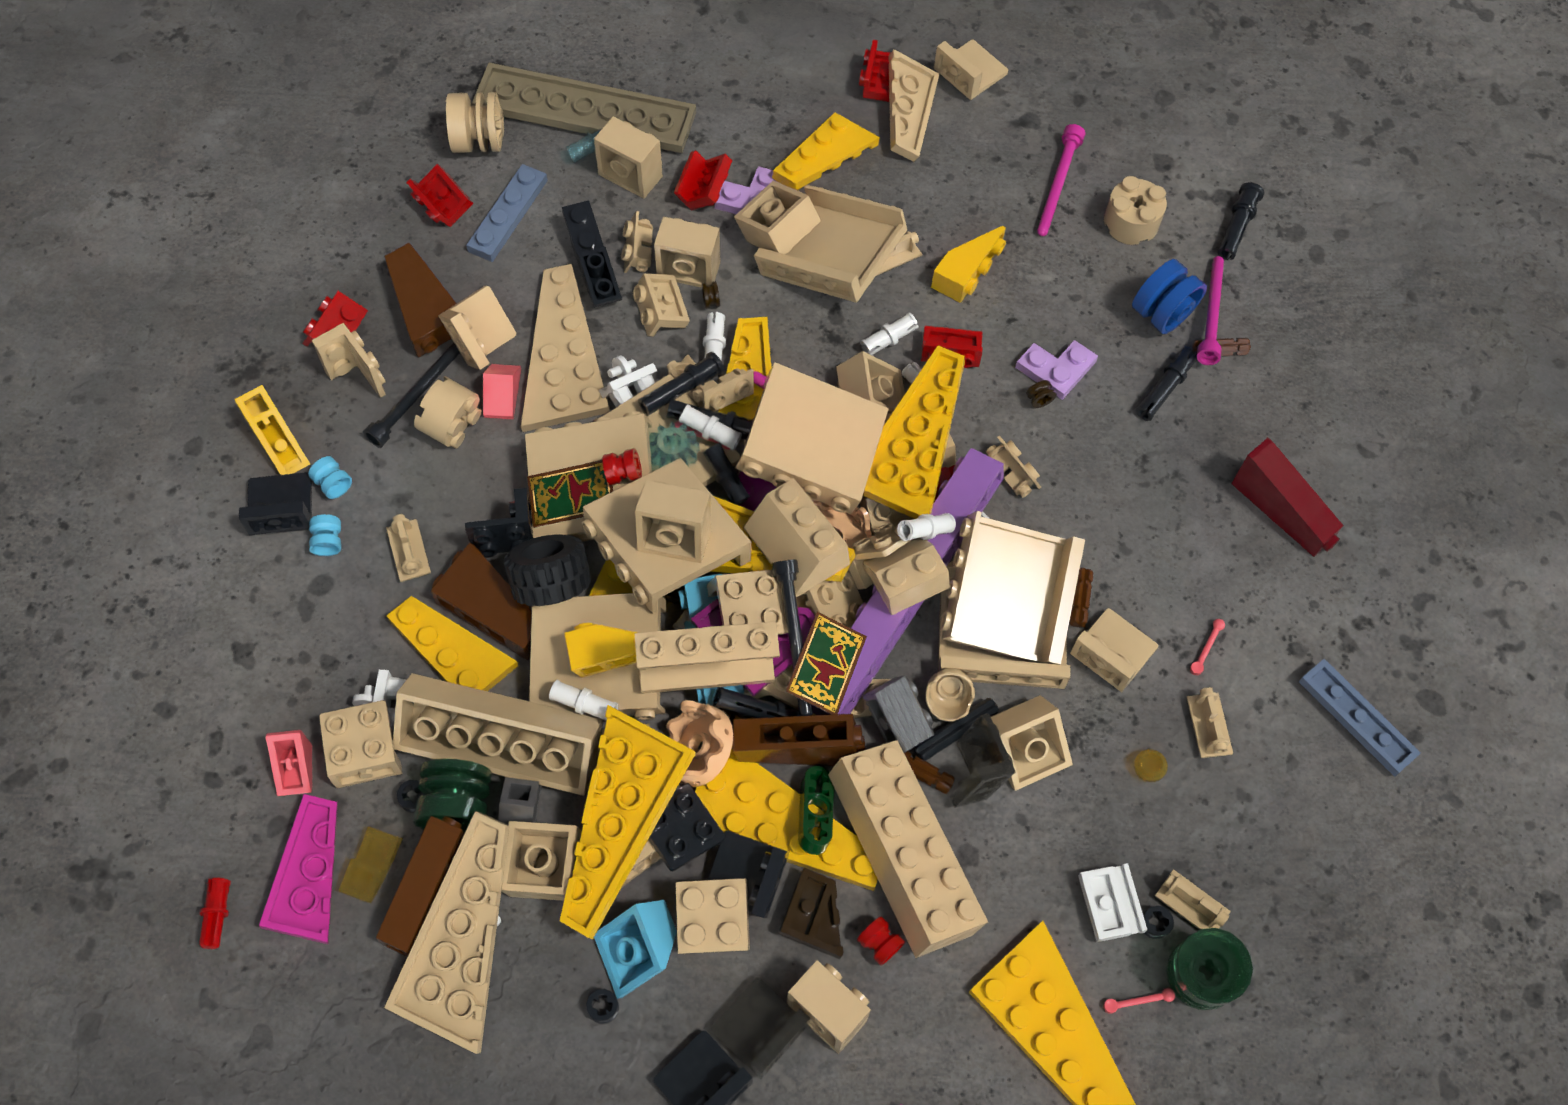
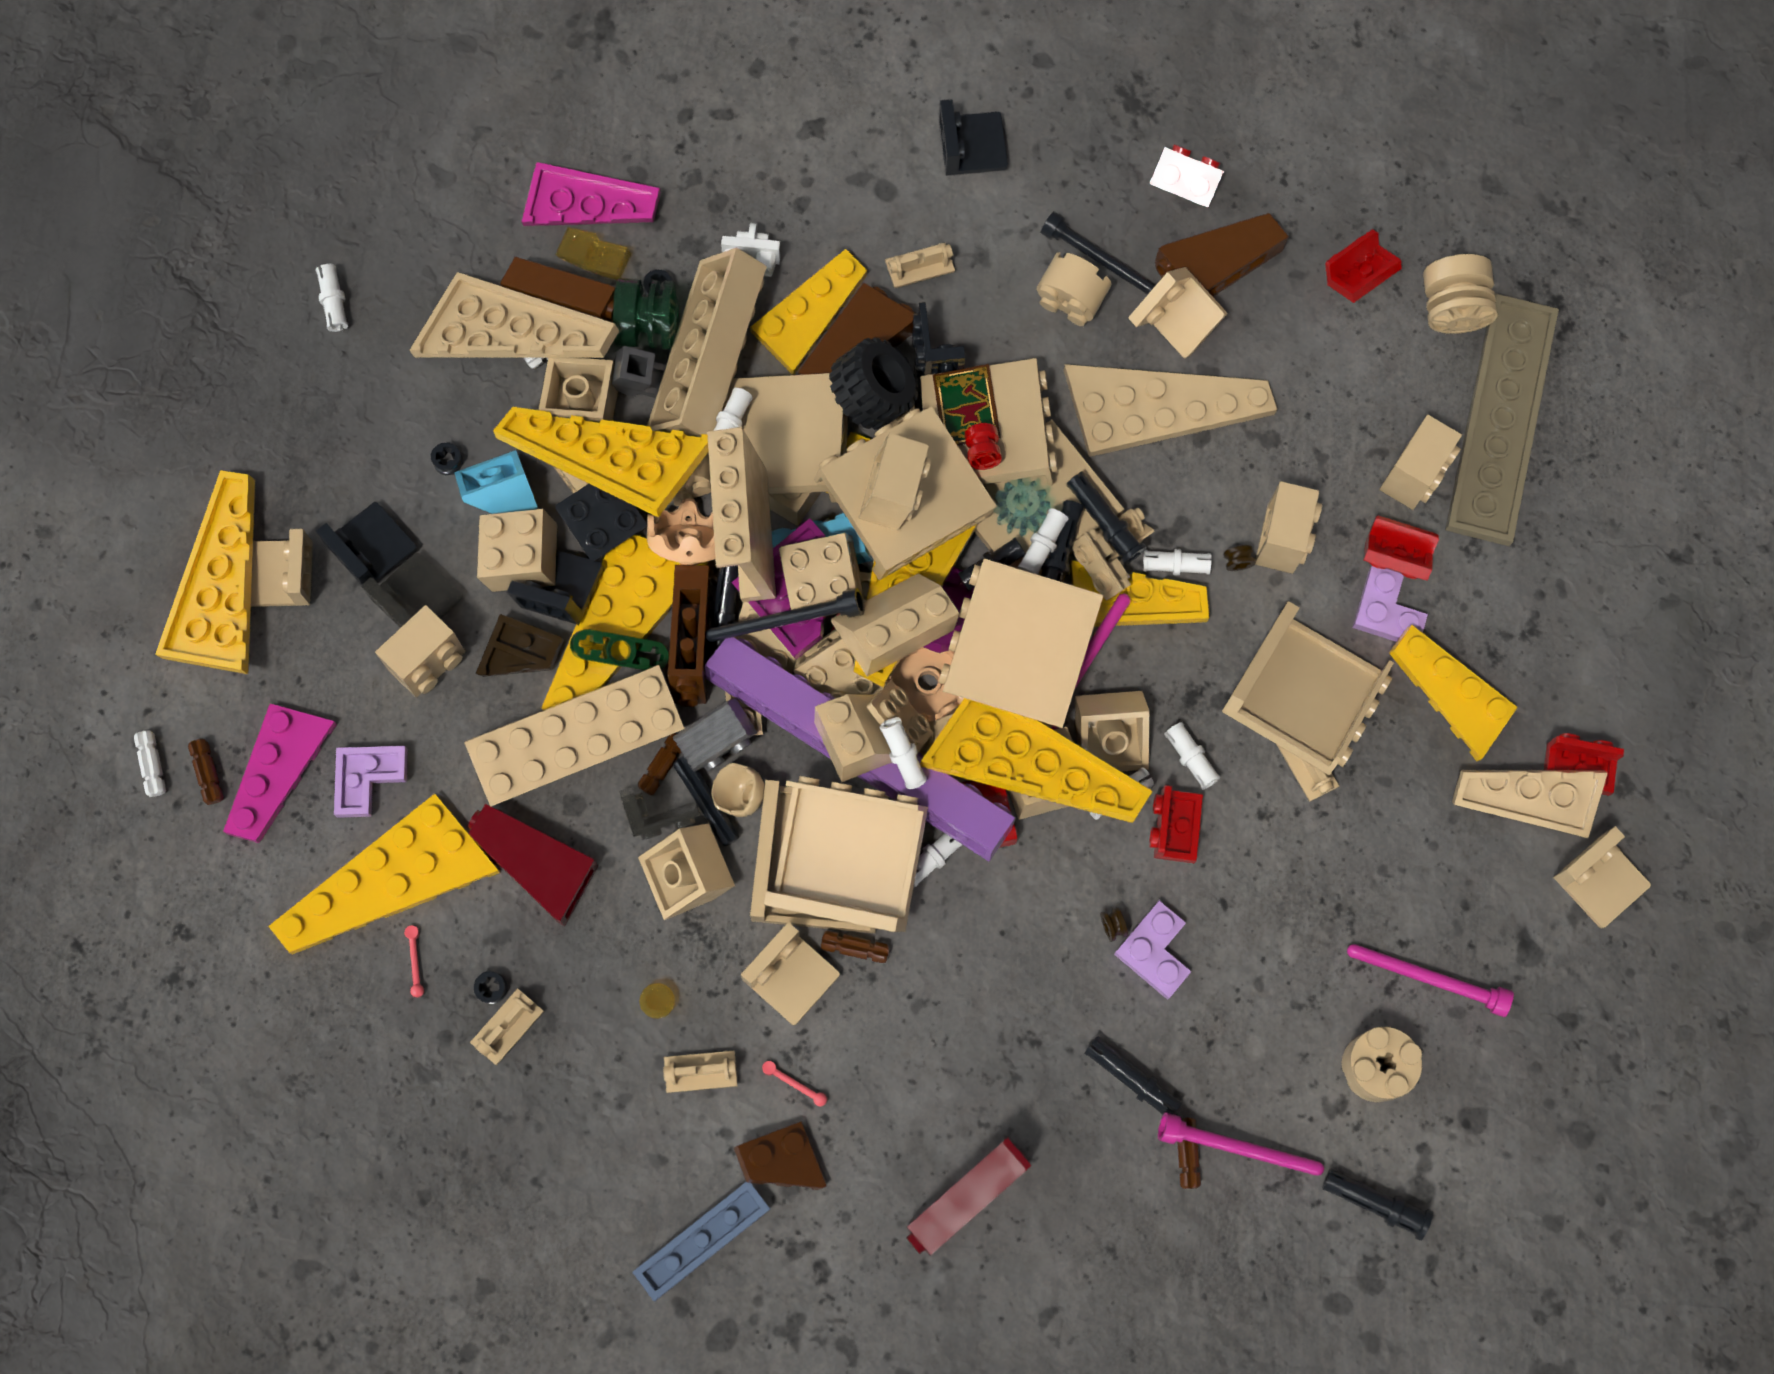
camera: 90 degrees right, 10 degrees up
red axle [199,878,231,949] -> none
yellow slope [234,385,310,475] -> none
coral slope [265,730,312,796] -> none
medium azure wheel [308,456,352,499] -> none
medium azure wheel [309,514,341,556] -> none
tan bracket [312,323,386,398] -> none
tan bracket [319,700,403,789] -> none
sand blue plate [466,164,548,262] -> none
coral slope [483,364,521,420] -> none
black slope [562,200,622,308] -> none
yellow slope [564,623,638,678] -> none
clear light blue axle [566,128,603,163] -> none
white hips [599,355,657,407] -> none
tan hinge [621,211,653,273] -> none
tan bracket [633,273,690,337] -> none
tan brick [734,180,821,254] -> none
sticker [785,611,867,715] -> none
red wheel [857,916,905,966] -> none
yellow slope [931,226,1006,303] -> none
tan hinge [986,436,1041,498] -> none
white plate [1078,863,1147,942] -> none
blue wheel [1132,259,1207,334] -> none
clear green wheel [1166,928,1253,1011] -> none
none -> lavender plate [334,746,408,818]
none -> dark red slope [468,804,598,927]
none -> reddish brown wing [734,1121,826,1190]

